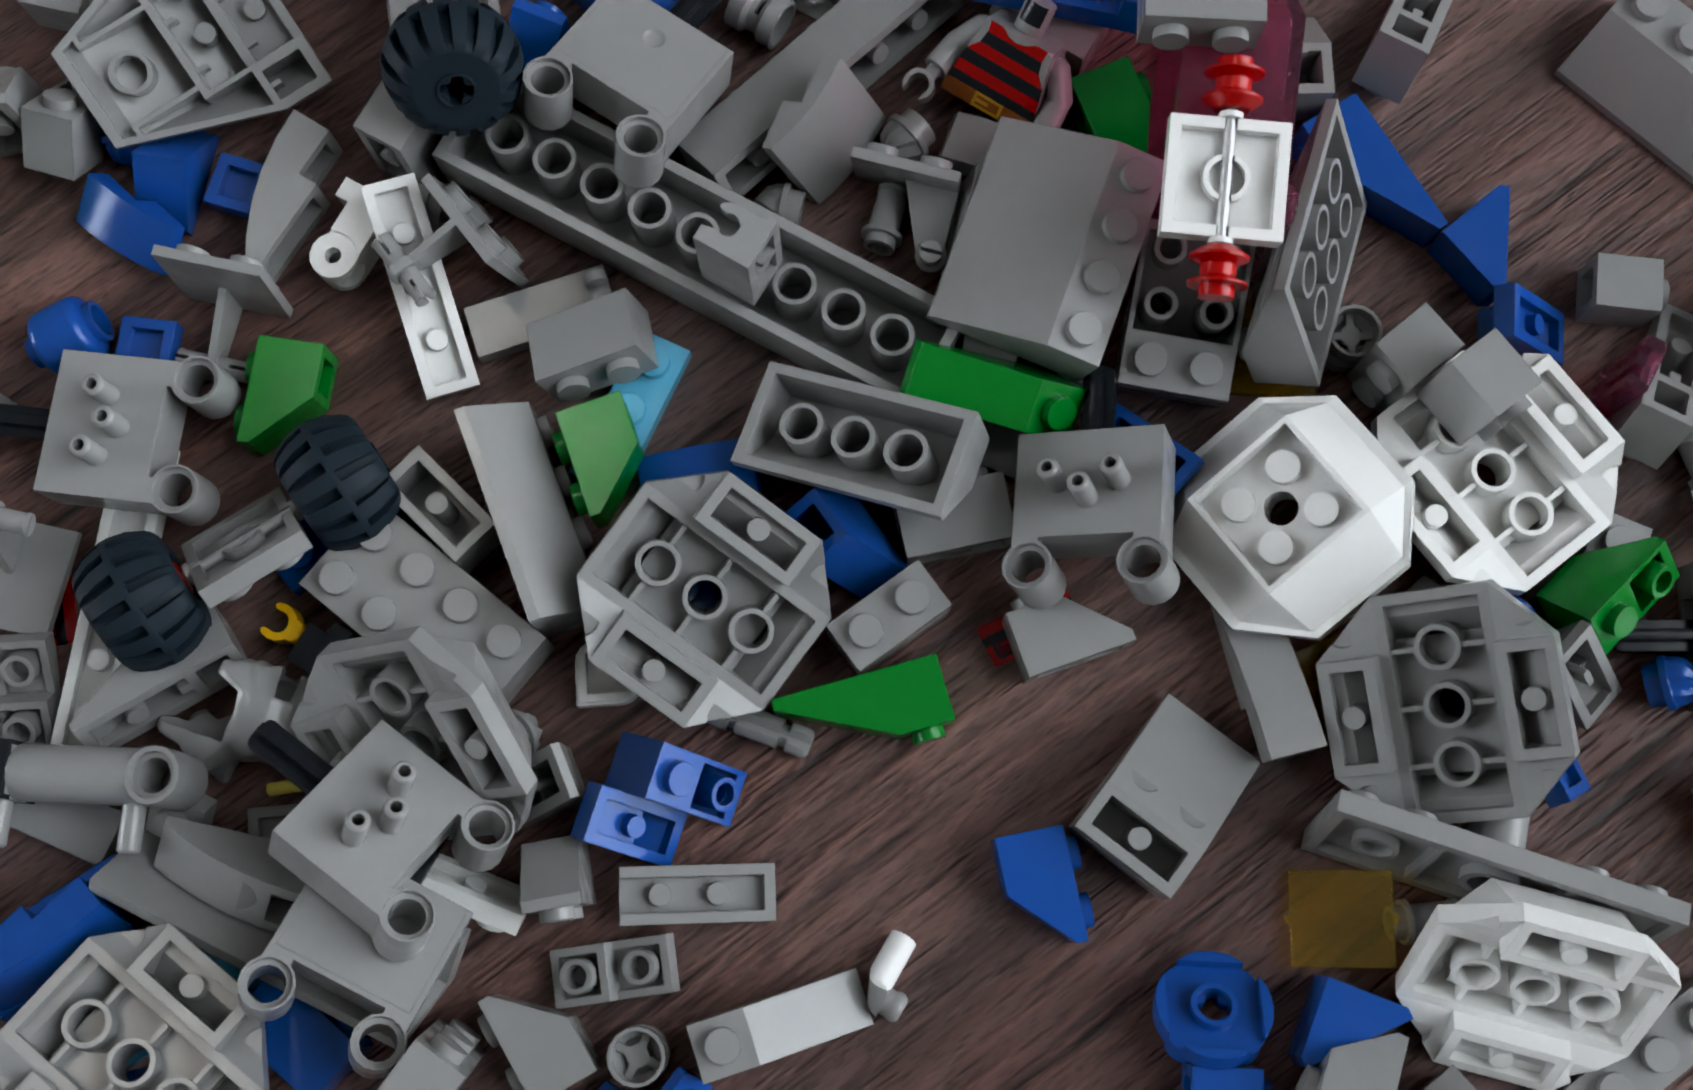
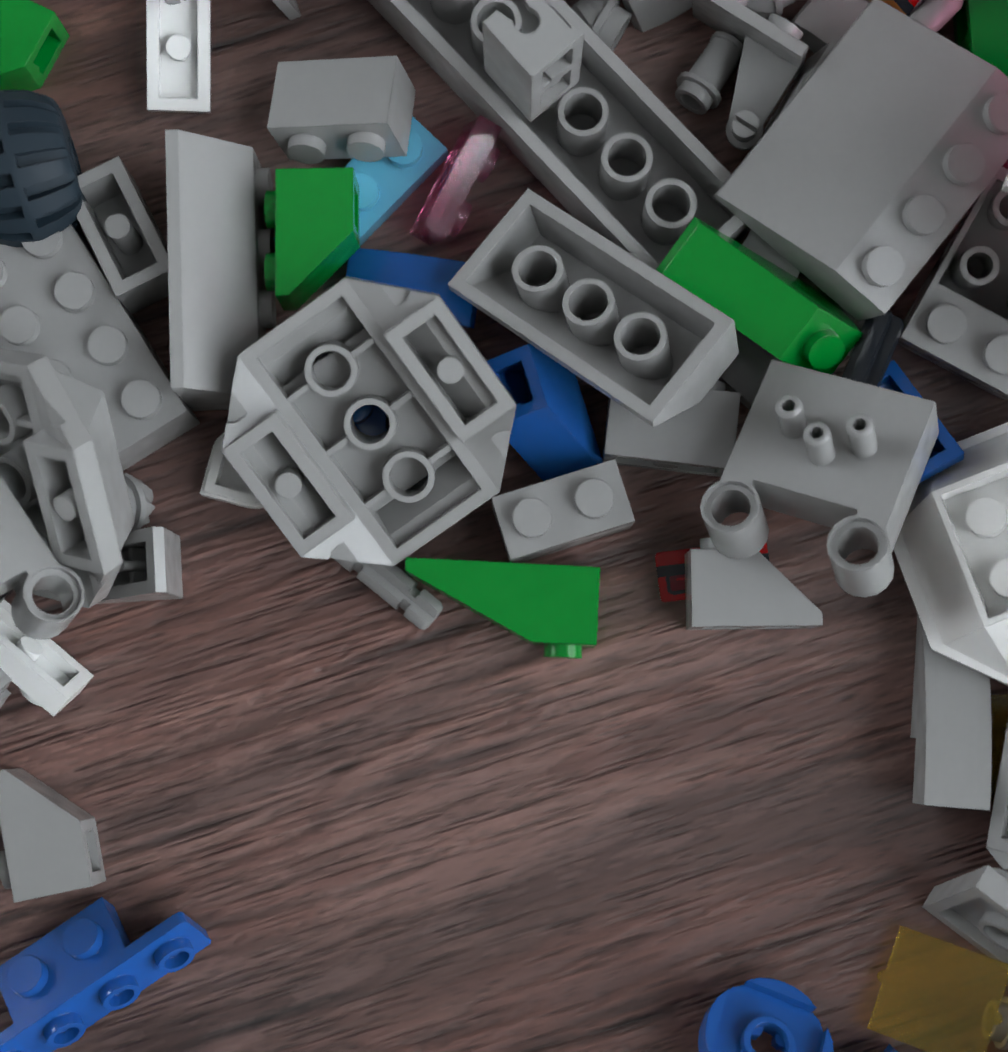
camera: 20 degrees right, 5 degrees up
light grey hinge [463,264,612,364] -> none
light grey slope [520,836,597,924] -> none
light grey slope [549,933,681,1009] -> none
blue slope [570,781,688,866] -> none
blue slope [605,731,747,827] -> none
light grey wheel [606,1023,671,1088] -> none
light grey hinge [618,863,776,926] -> none
light grey slope [686,968,874,1085] -> none
arm [867,930,916,1022] -> none
blue slope [991,824,1095,943] -> none
light grey slope [1067,693,1261,900] -> none
none -> clear pink plate [409,115,502,246]

